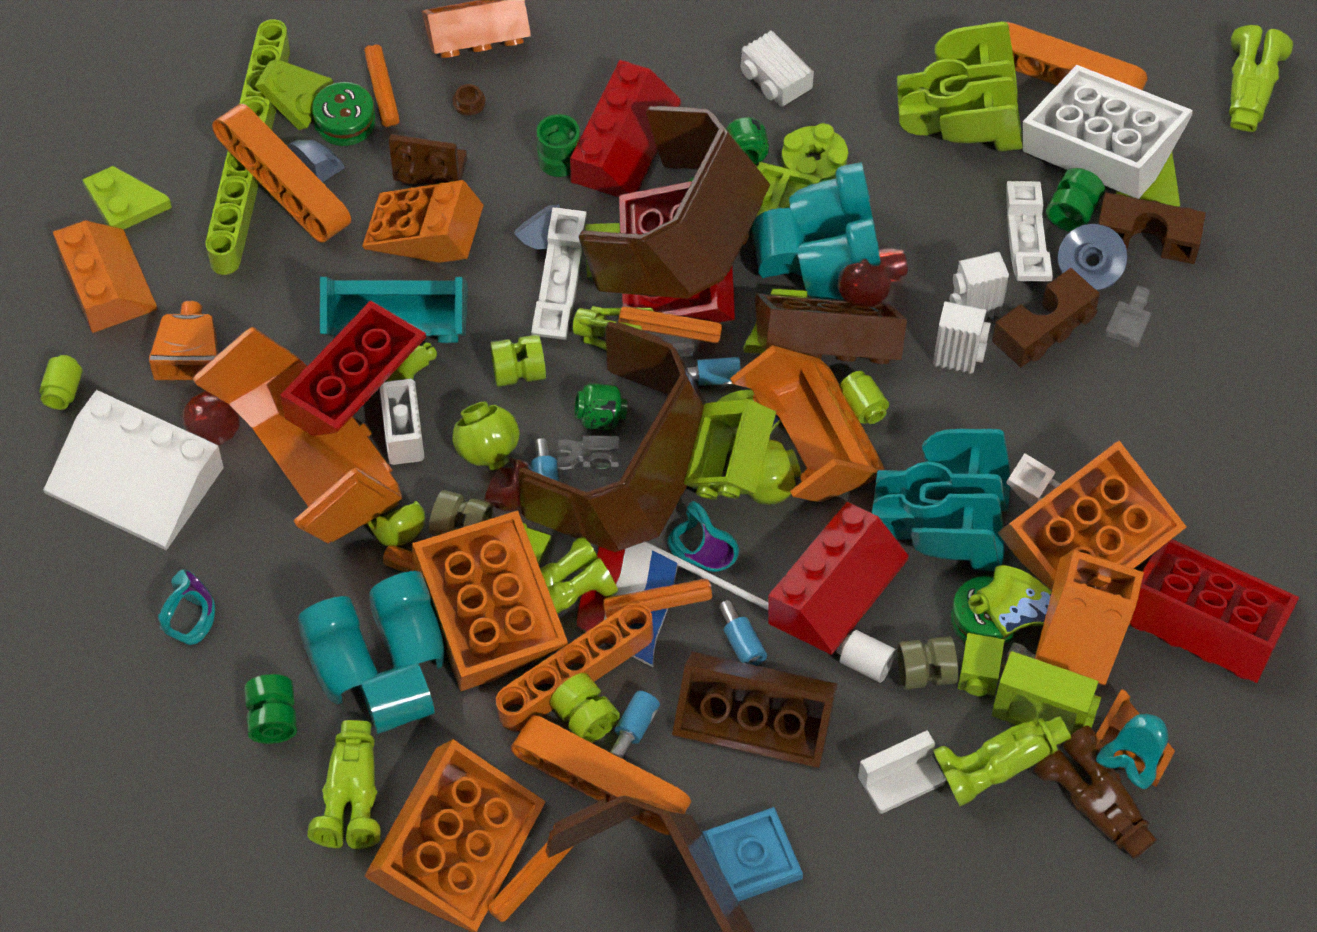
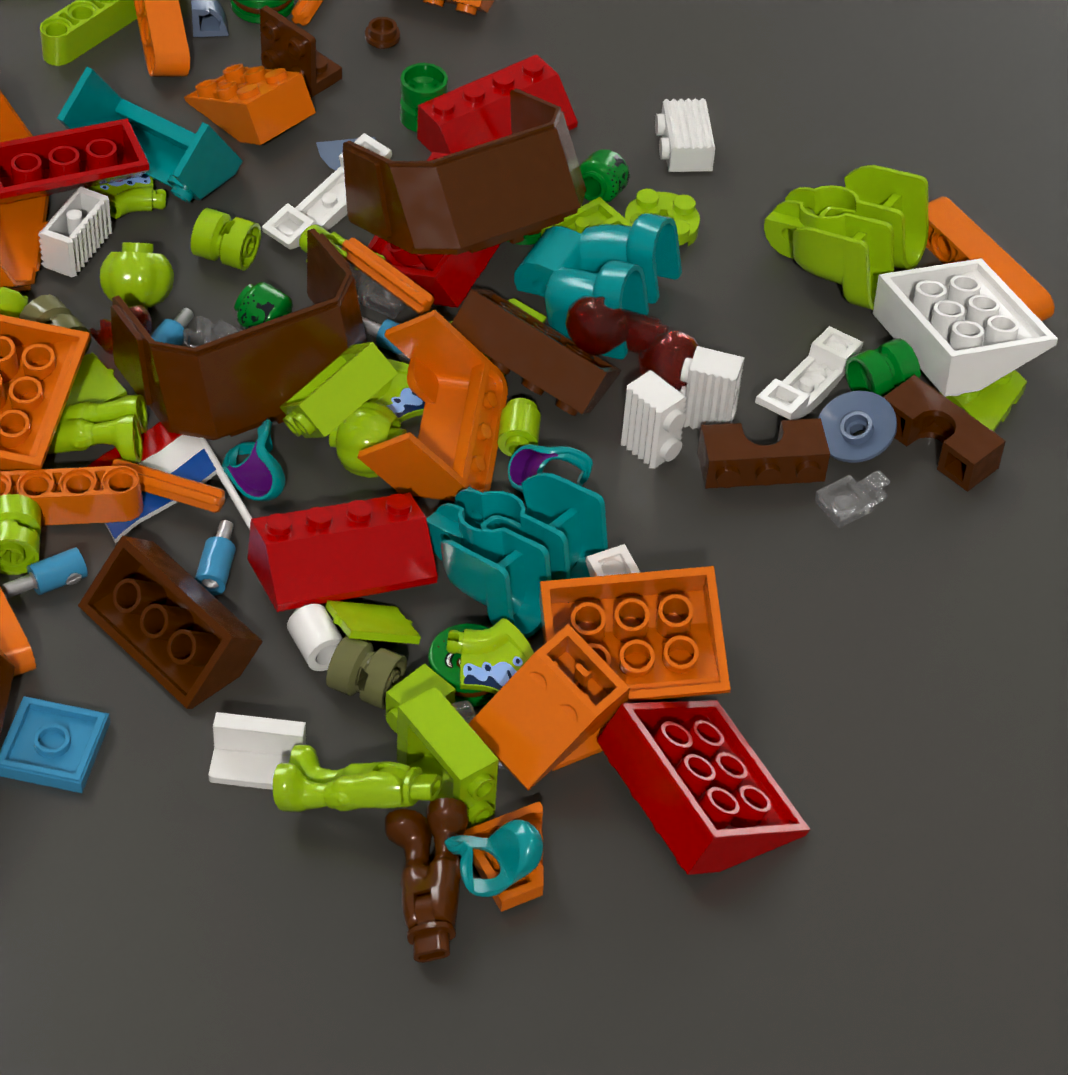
camera: 30 degrees right, 10 degrees down
none -> lime piece [325,600,421,644]
none -> piece [508,444,593,492]
none -> clear red hair [639,330,699,390]

